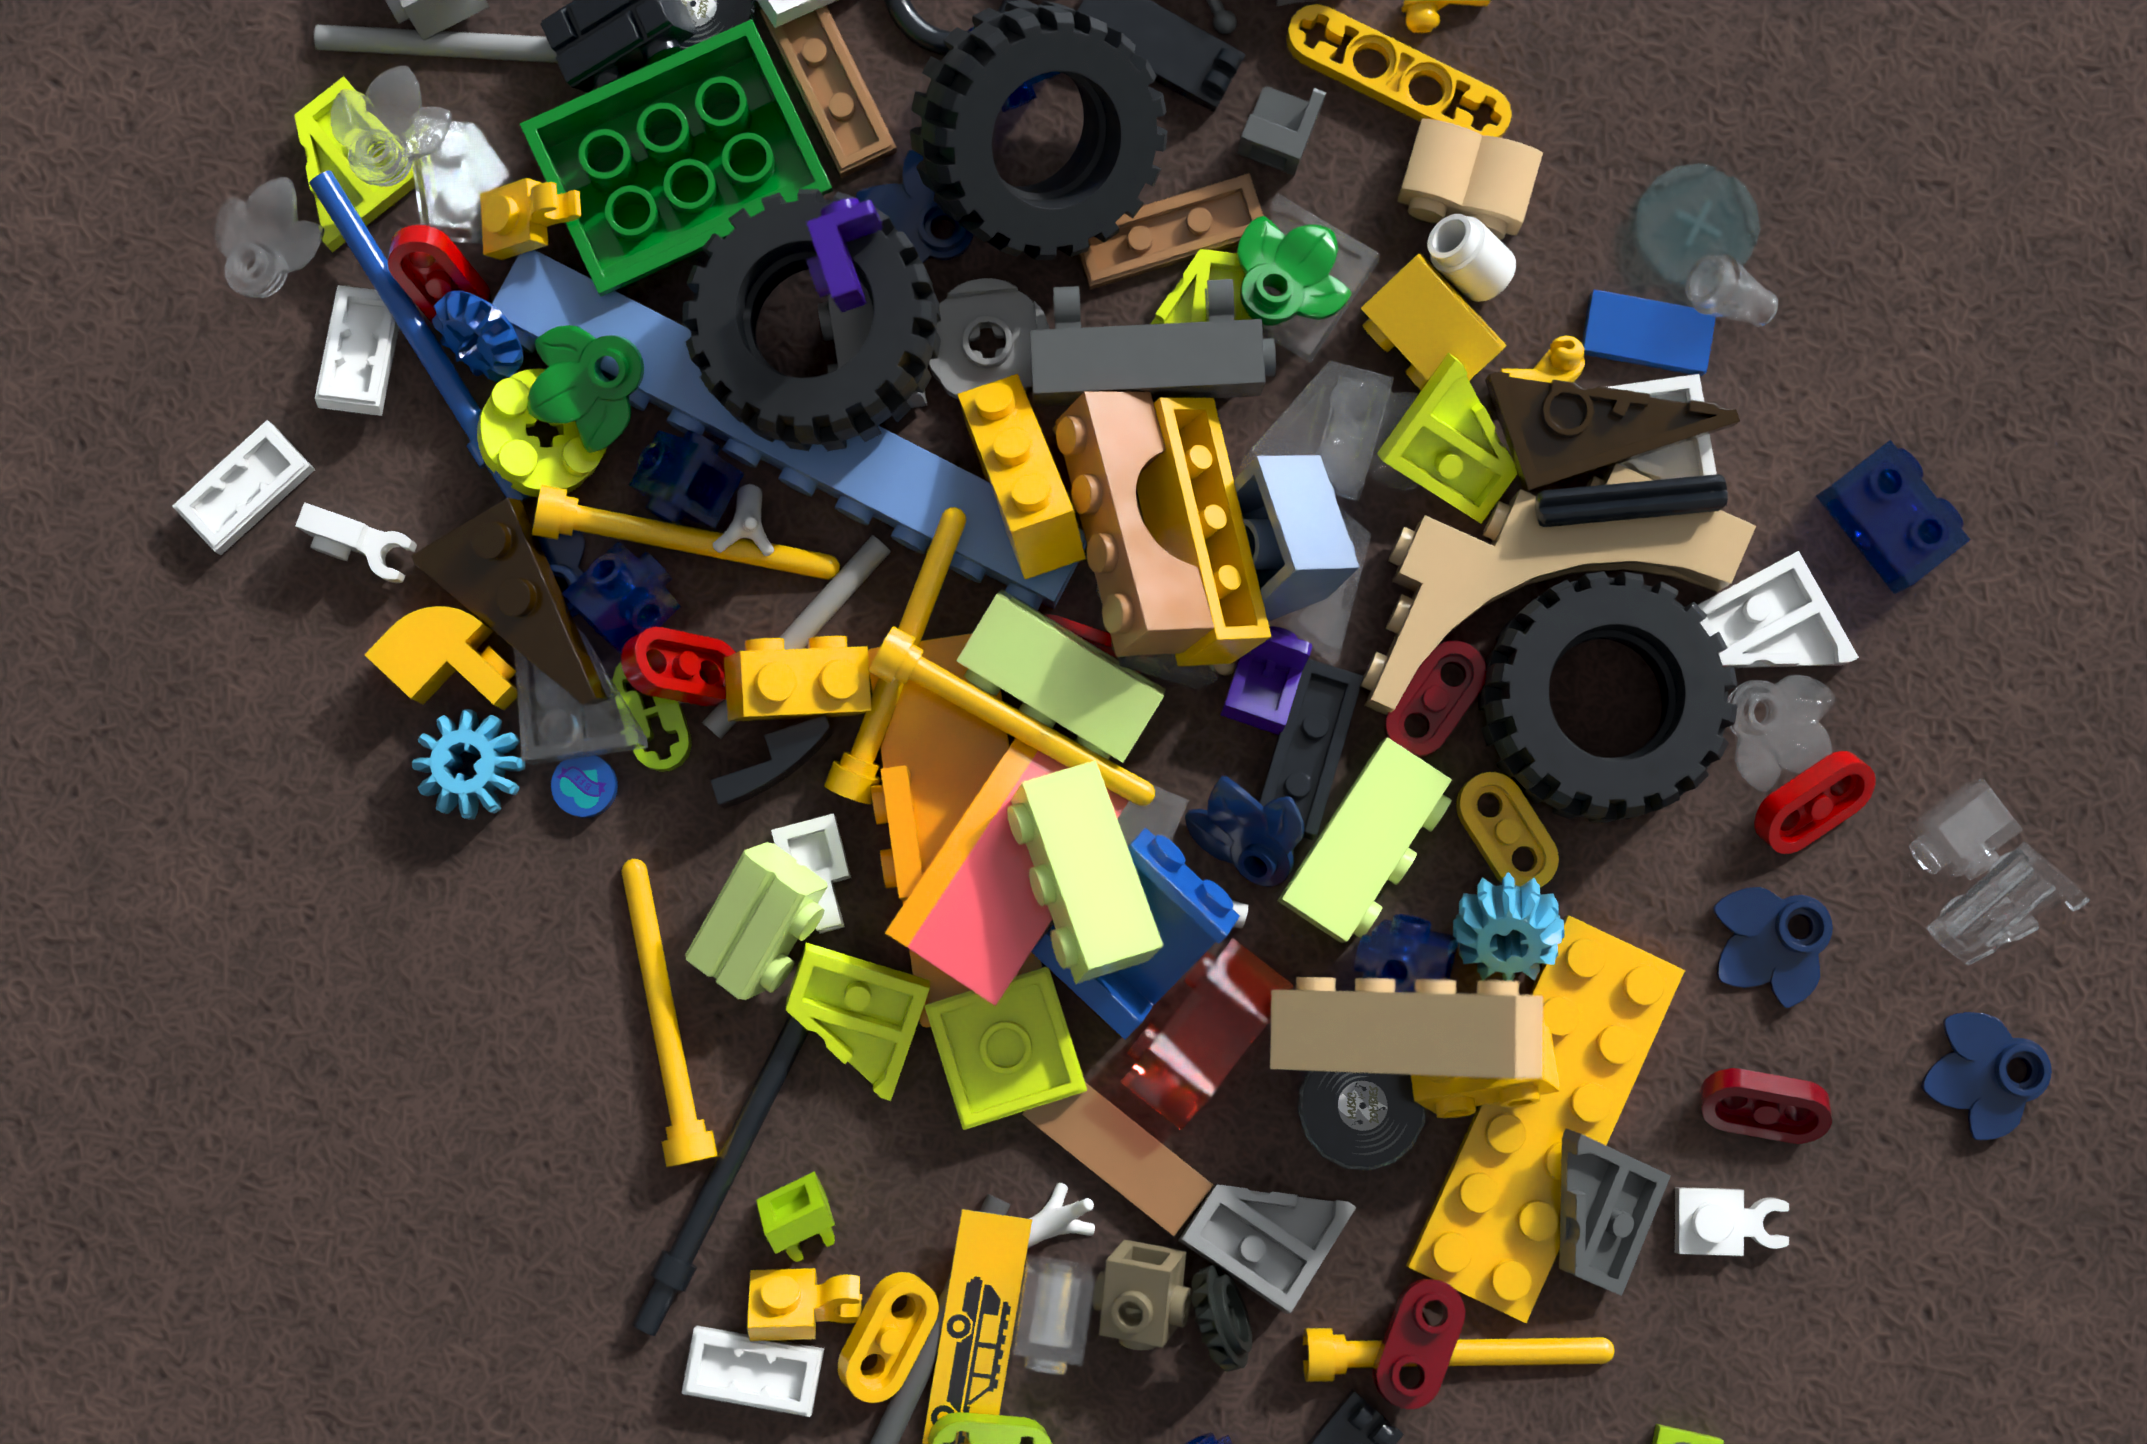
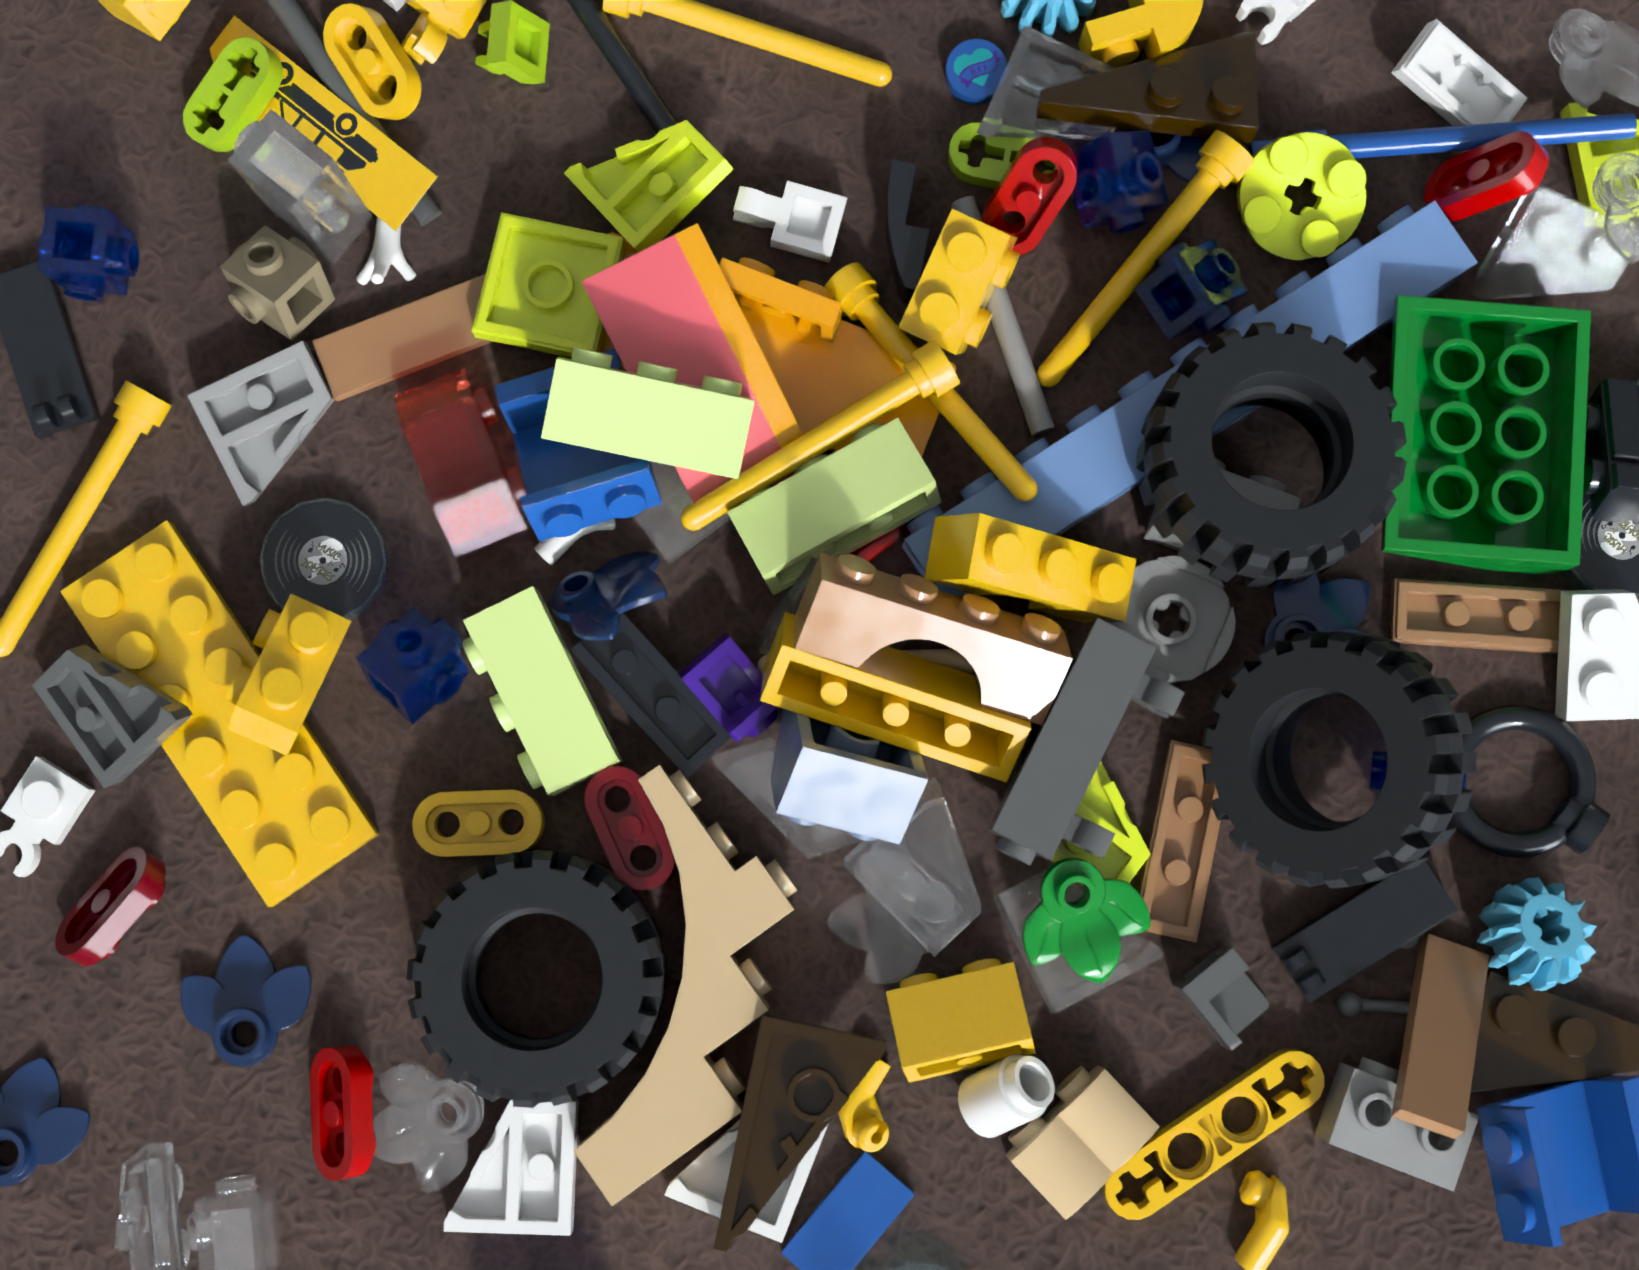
camera: 125 degrees right, 0 degrees up
blue gear [432,290,523,382] -> none
yellow plate [480,178,581,260] -> none
green plate [527,325,644,453] -> none
yellowish green brick [685,842,828,1000] -> none
white bar [713,484,774,556] -> none
dark purple bracket [807,198,883,313] -> none
pearl dark grey gear [1191,1265,1252,1372] -> none
tan brick [1270,977,1543,1079] -> none
dark red plate [1373,1279,1465,1409] -> none
neon yellow wing [1377,353,1517,524] -> none
medium azure gear [1453,871,1565,981] -> none
black axle [1535,474,1728,527] -> none

